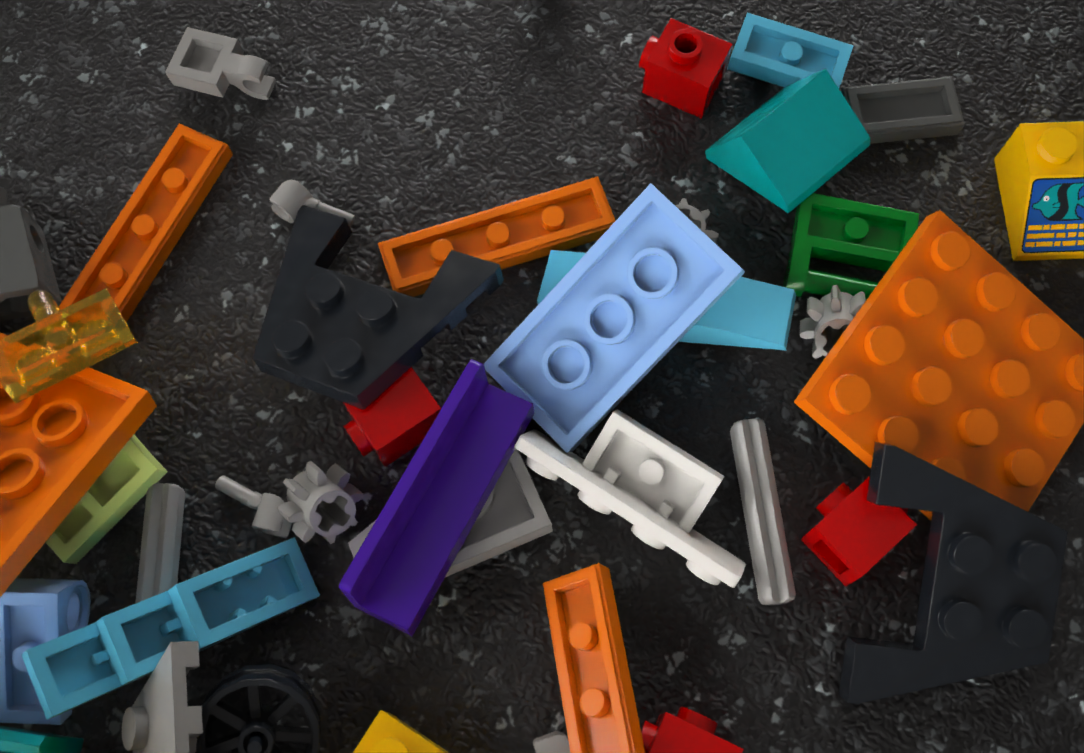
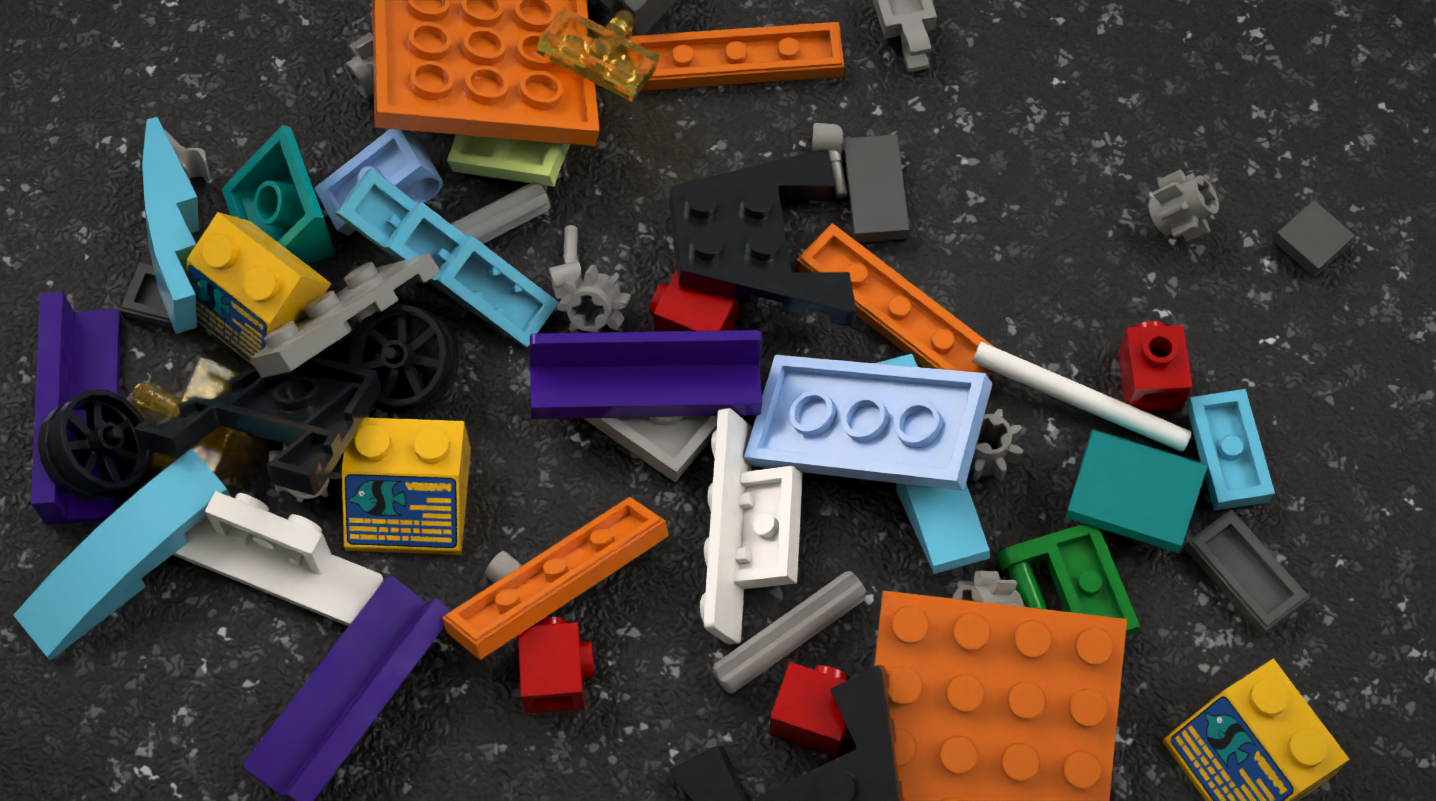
camera: 60 degrees right, 5 degrees down
none -> dark grey tile [843,135,910,242]
none -> white bar [972,341,1192,452]

